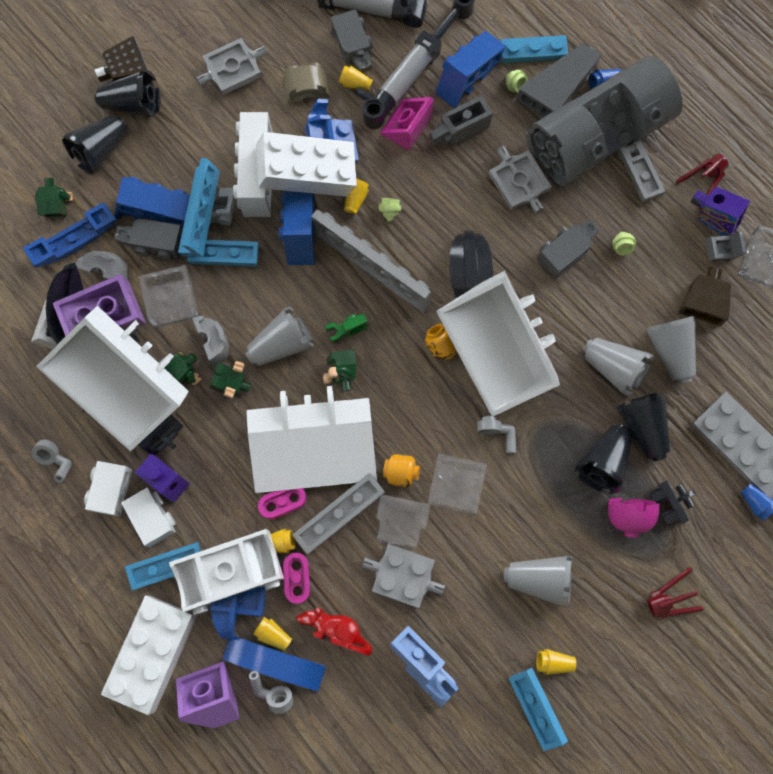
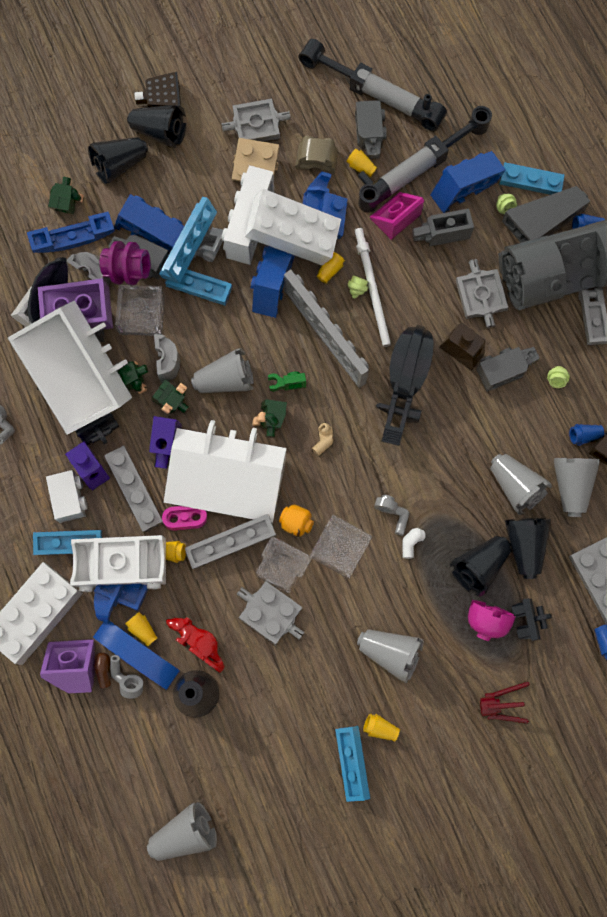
camera: 15 degrees right, 0 degrees up
white brick [84,461,132,517] -> none
dark pink plate [283,553,310,604] -> none
medium blue plate [389,626,459,707] -> none
light orange head [425,324,457,360] -> none
white piece [436,271,560,416] -> none
none -> reddish brown arm [94,653,111,689]
none -> magenta piece [99,241,151,286]
none -> light grey plate [104,446,163,533]
none -> dark purple torso [149,416,182,469]
none -> black cone [173,670,219,718]
none -> tan plate [232,138,280,182]
none -> tan arm [312,423,333,456]
none -> white bar [355,228,391,347]
none -> white arm [402,528,426,559]
none -> dark brown torso [439,323,486,371]
none -> blue cone [569,424,604,446]

